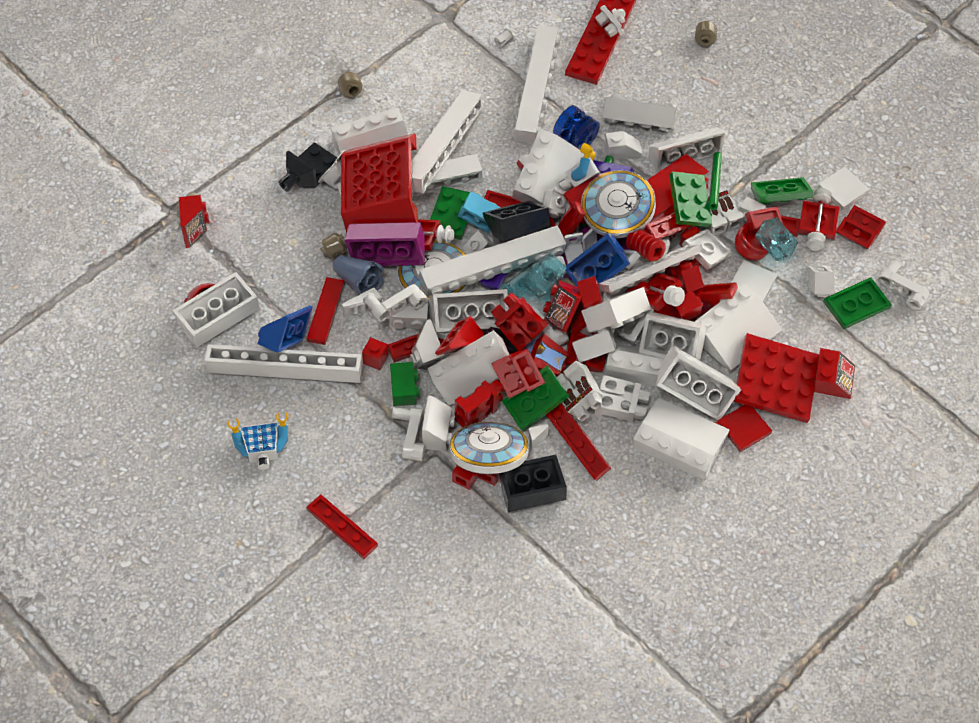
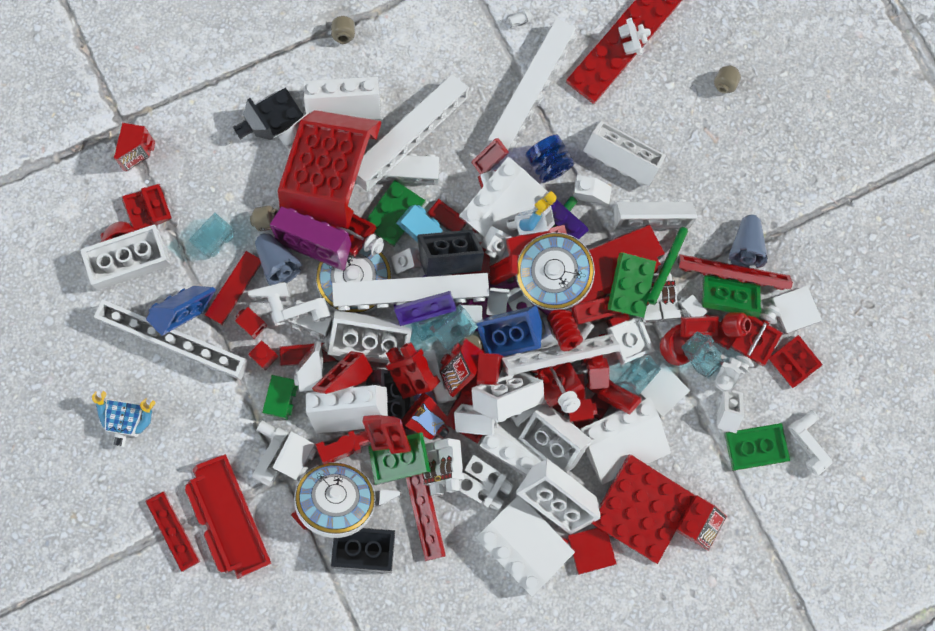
camera: 10 degrees right, 20 degrees up
none -> red slope [122,184,172,230]
none -> red slope [185,454,272,579]
none -> clear light blue brick [189,213,235,259]
none -> red brick [235,307,268,339]
none -> dark purple plate [394,291,456,326]
none -> tile [471,138,509,175]
none -> clear light blue brick [615,355,661,396]
none -> red plate [677,254,793,290]
none -> white hips [715,358,742,392]
none -> red head [721,312,751,338]
none -> sand blue cone [729,214,768,268]

